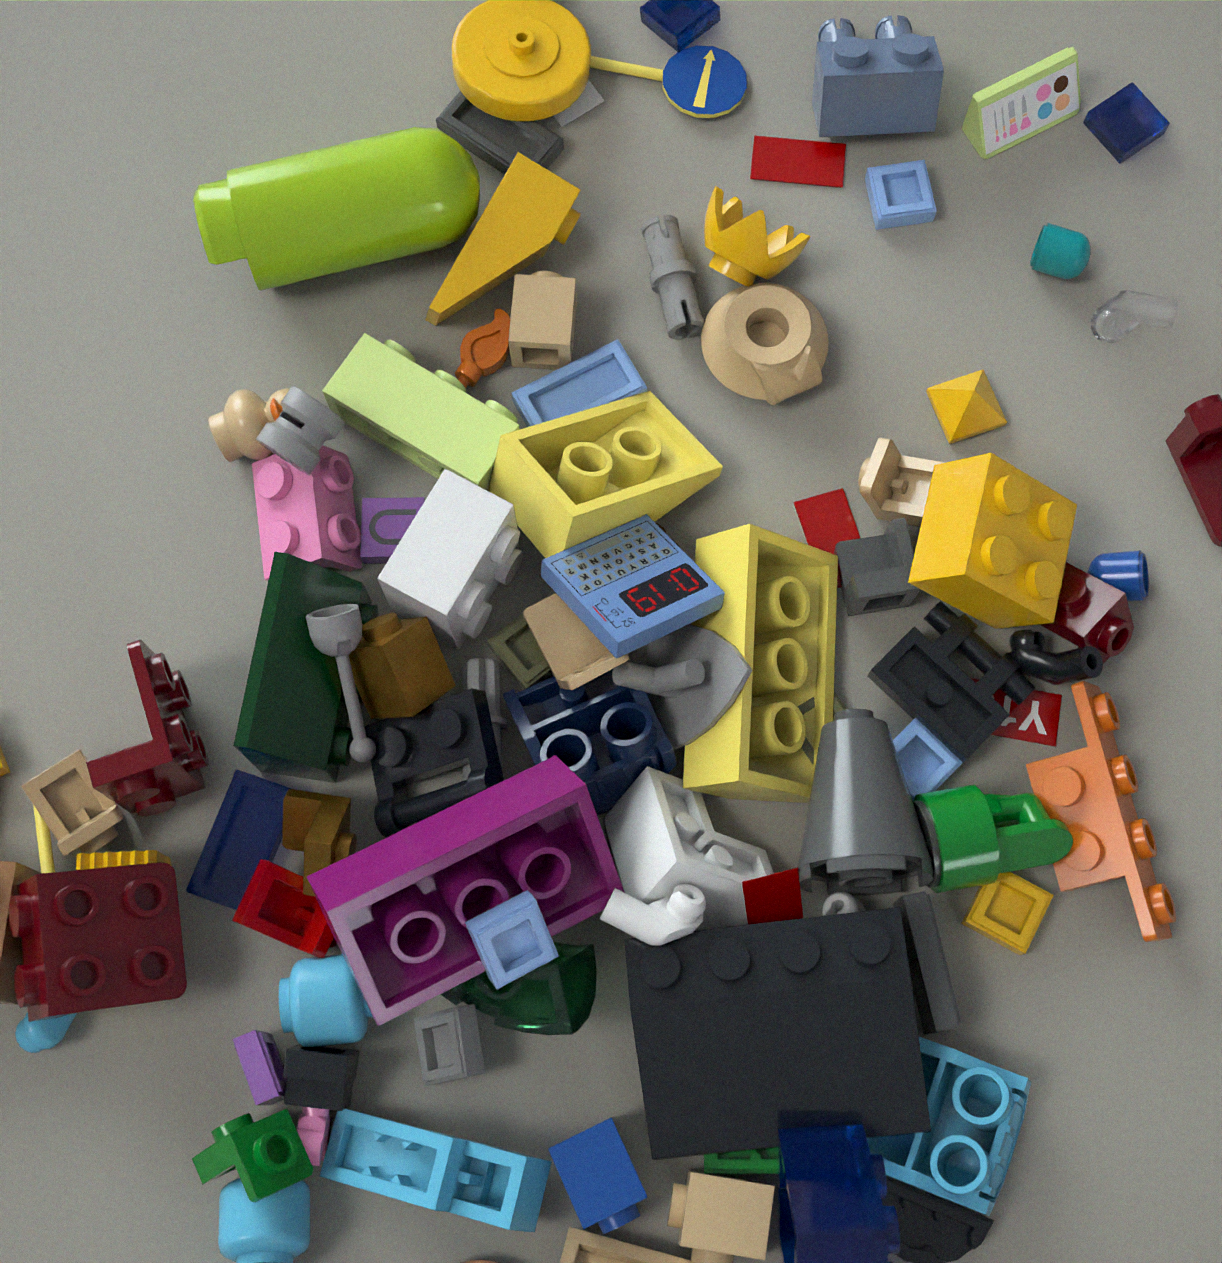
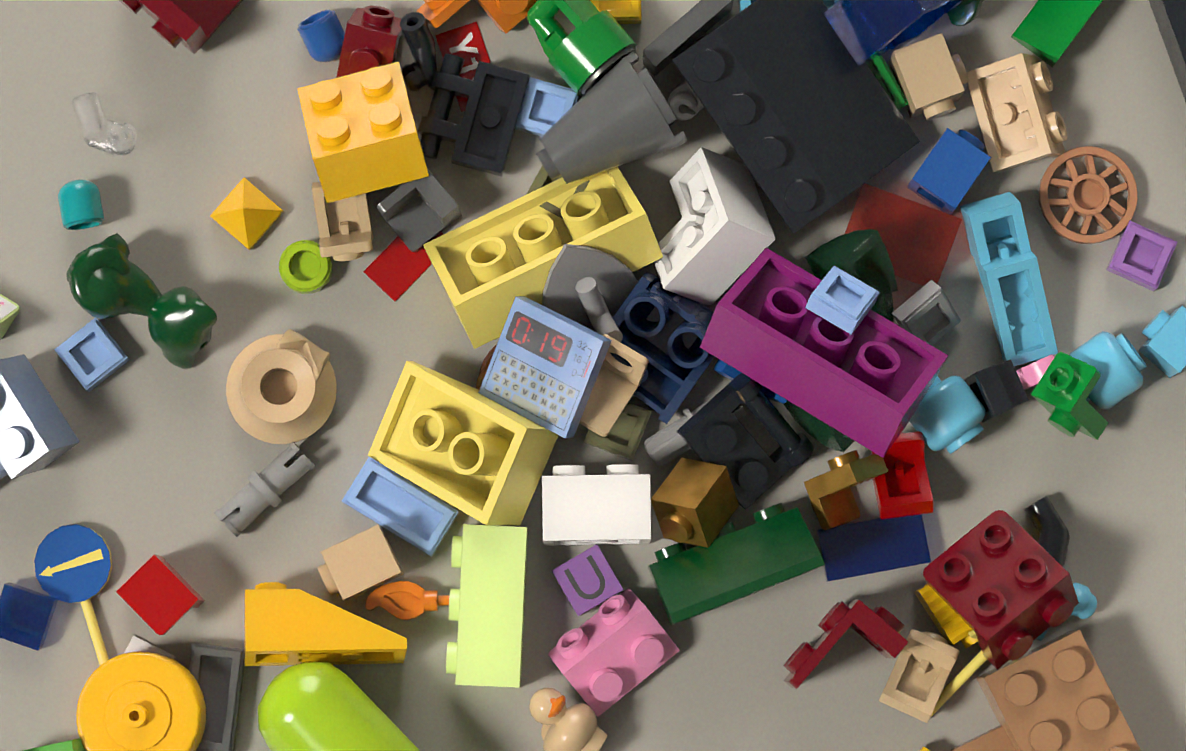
camera: 120 degrees left, 10 degrees up
medium lavender tile [232,1030,287,1106] -> none
light grey wheel [256,386,345,476] -> none
light grey hinge [306,604,376,762] -> none
white arm [600,884,706,946] -> none
yellow piece [704,186,811,287] -> none
red sticker [742,867,804,925] -> none
red sticker [750,135,846,188] -> none
none -> dark green animal [66,233,217,369]
none -> red panel [116,554,205,635]
none -> lime tile [279,240,333,294]
none -> clear red plate [837,183,962,286]
none -> black arm [1024,496,1070,567]

